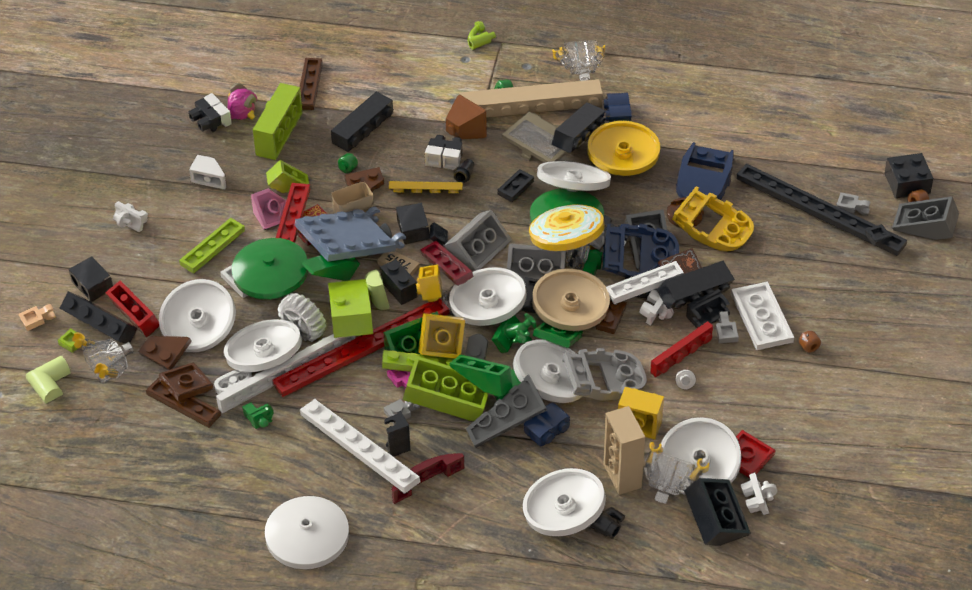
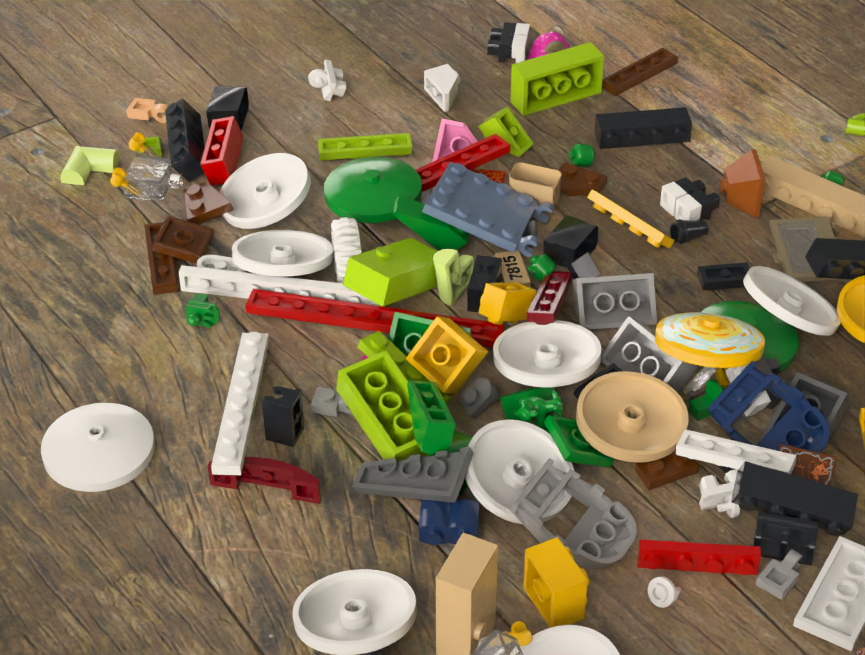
camera: 45 degrees right, 5 degrees down
none -> green piece [528,253,556,282]

